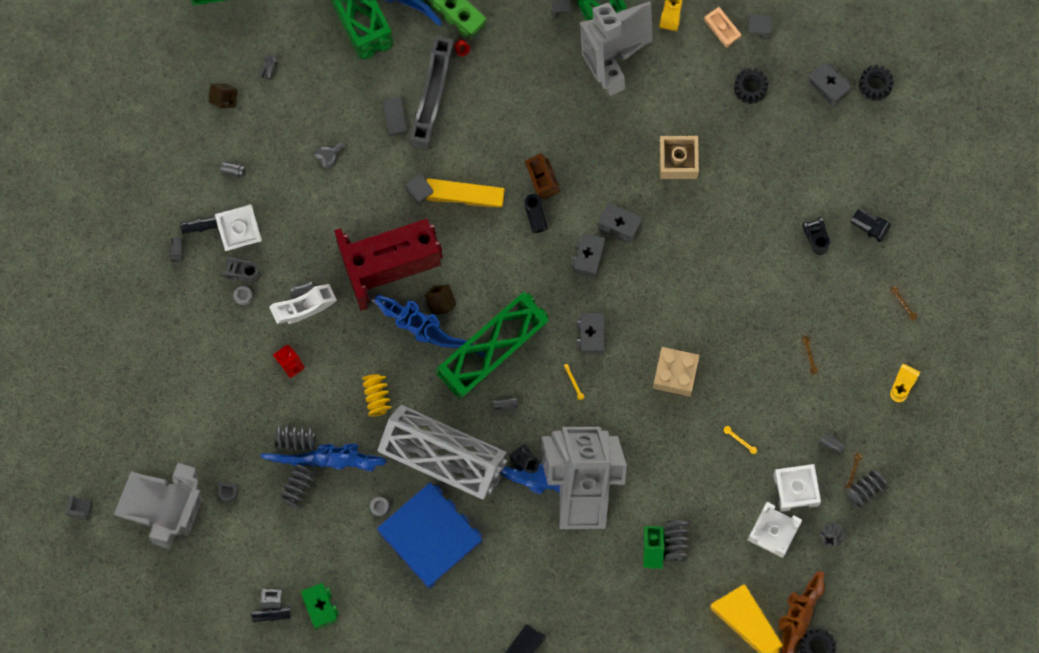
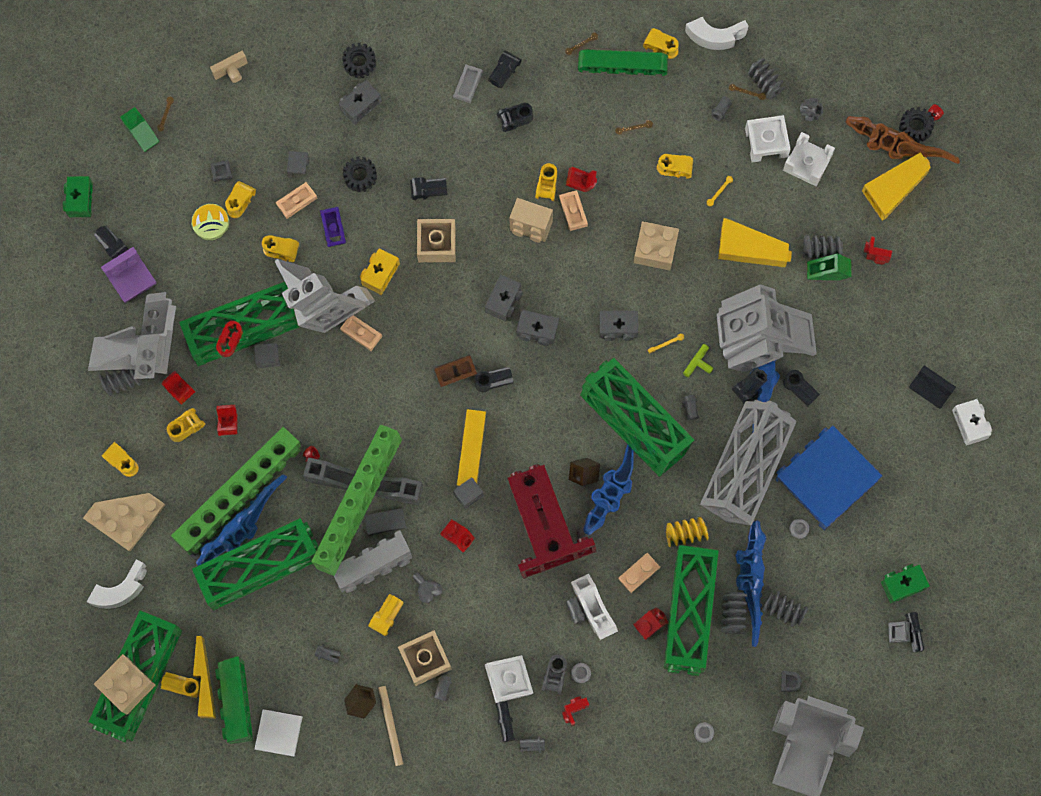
camera: 90 degrees left, 0 degrees up
none -> white tile [255,709,303,757]
none -> bright green brick [311,424,402,576]
none -> dark purple slope [320,207,346,247]
none -> light grey wedge [334,530,412,593]
none -> light nougat plate [340,315,382,351]
none -> yellow brick [360,248,400,295]
none -> yellow piece [368,594,404,636]
none -> tan bar [378,686,403,766]
none -> tan brick [398,630,452,686]
none -> black piece [410,177,448,201]
none -> red bracket [440,519,475,552]
none -> light grey tile [453,65,483,104]
none -> tan brick [509,198,553,243]
none -> yellow piece [535,163,557,201]
none -> light nougat plate [559,190,588,231]
none -> red bracket [562,696,589,727]
none -> red bracket [566,167,597,192]
none -> green beam [578,50,668,76]
none -> light nougat plate [618,553,660,593]
none -> yellow piece [657,154,693,179]
none -> green piece [663,545,719,676]
none -> lime piece [683,344,713,377]
none -> white arch [685,17,748,50]
none -> light grey tile [694,722,714,743]
none -> yellow slope [718,218,792,267]
none -> black piece [783,370,820,407]
none -> red bracket [864,236,892,265]

